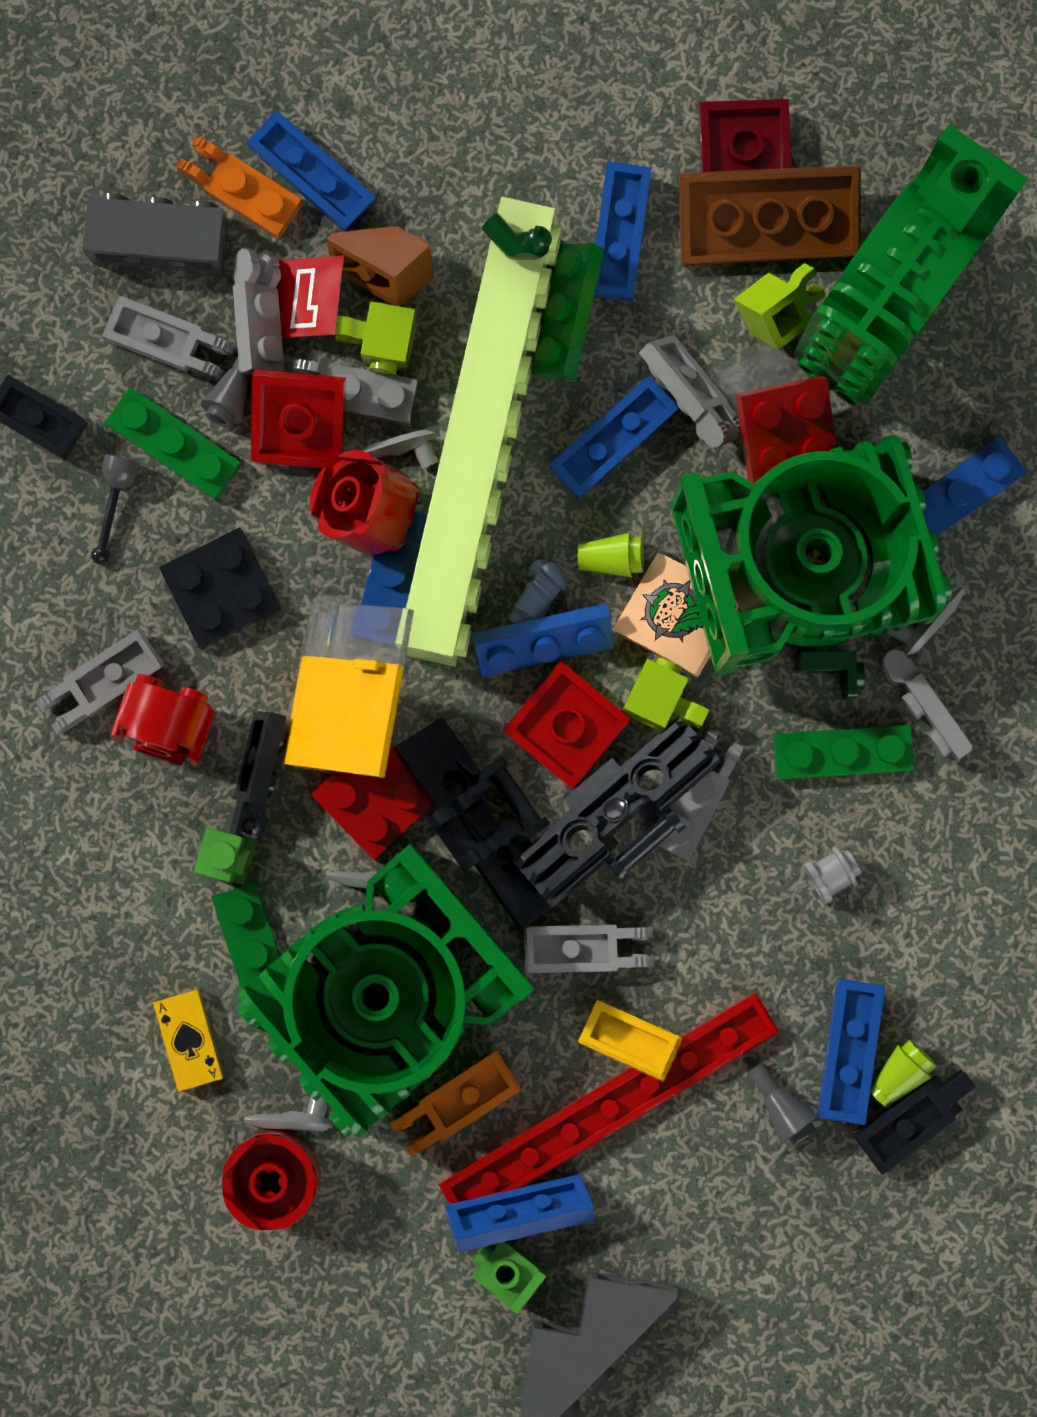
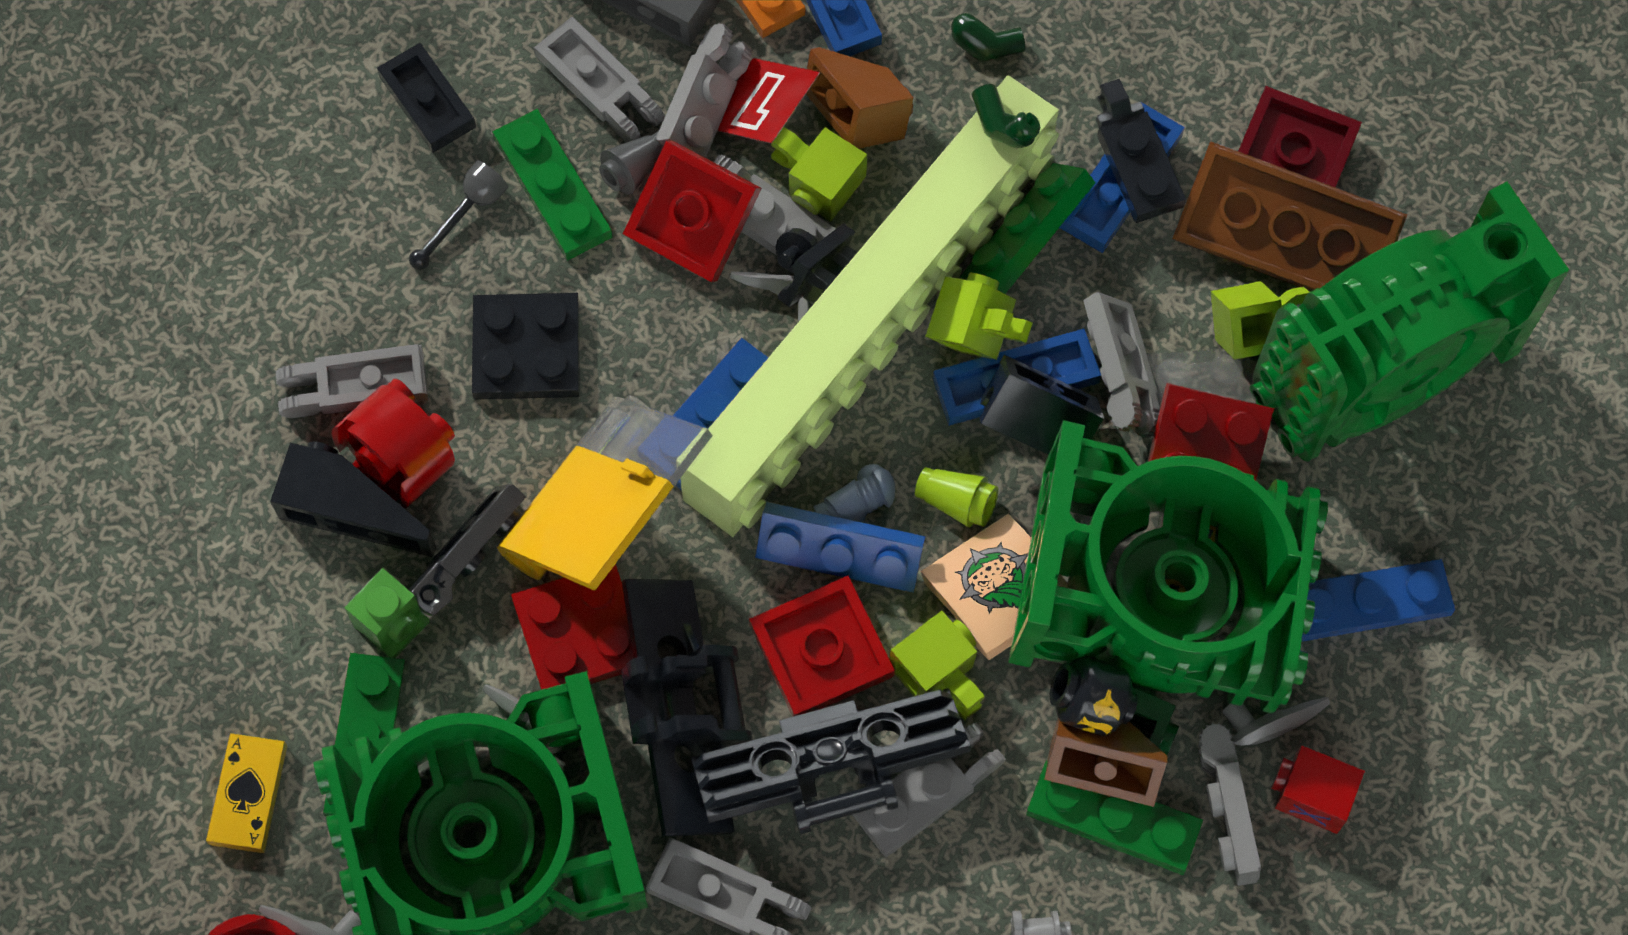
camera: 25 degrees right, 15 degrees down
red brick [309,450,419,555] -> none
none -> black slope [270,442,436,557]
none -> black hips [775,223,857,307]
none -> lime brick [925,272,1033,360]
none -> dark green arm [951,13,1026,61]
none -> black hinge [980,355,1104,455]
none -> dark orange slope [1044,718,1168,807]
none -> black head [1049,656,1138,736]
none -> black hinge [1096,79,1186,223]
none -> red brick [1271,745,1365,834]

